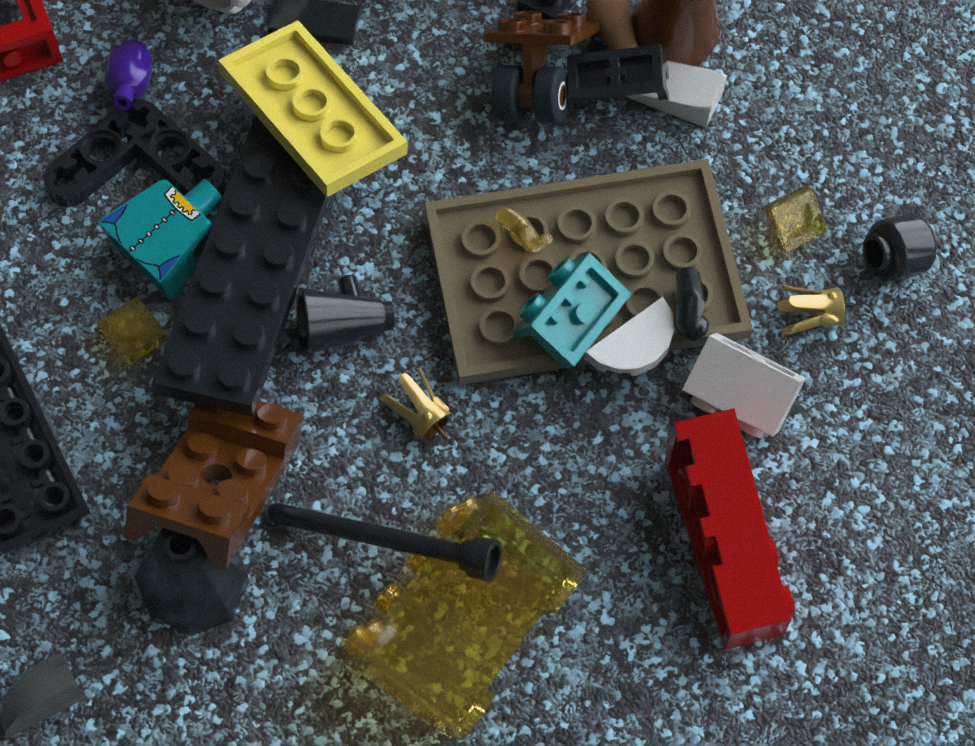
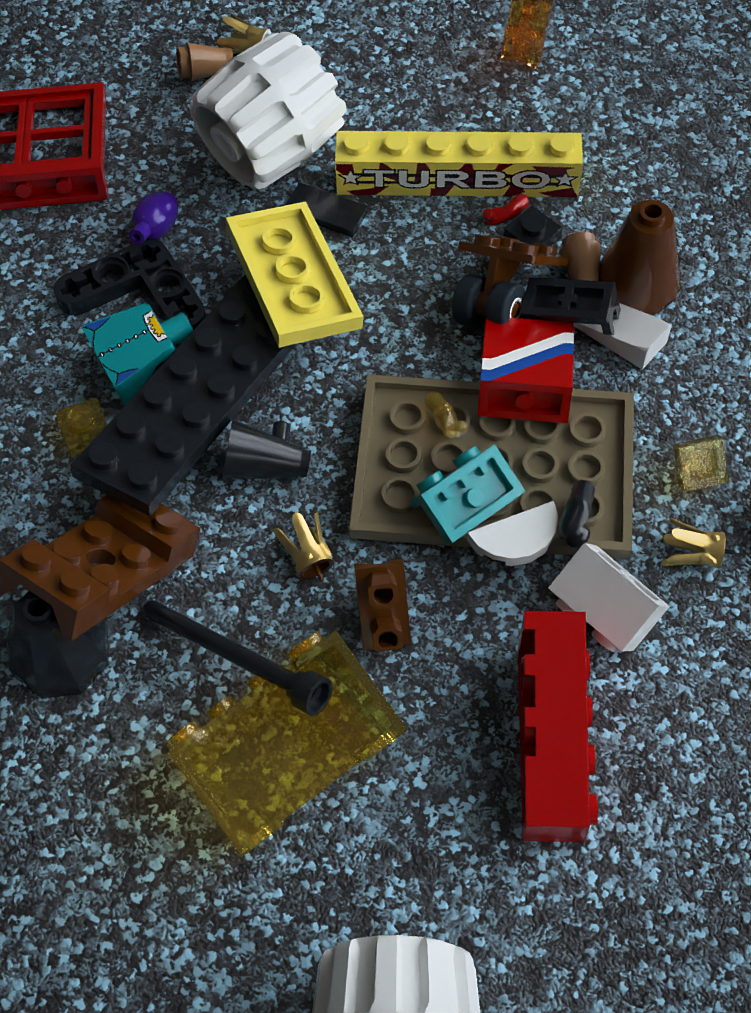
camera: 20 degrees right, 5 degrees down
none -> reddish brown hips [354,559,411,652]
none -> red panel [477,318,574,423]

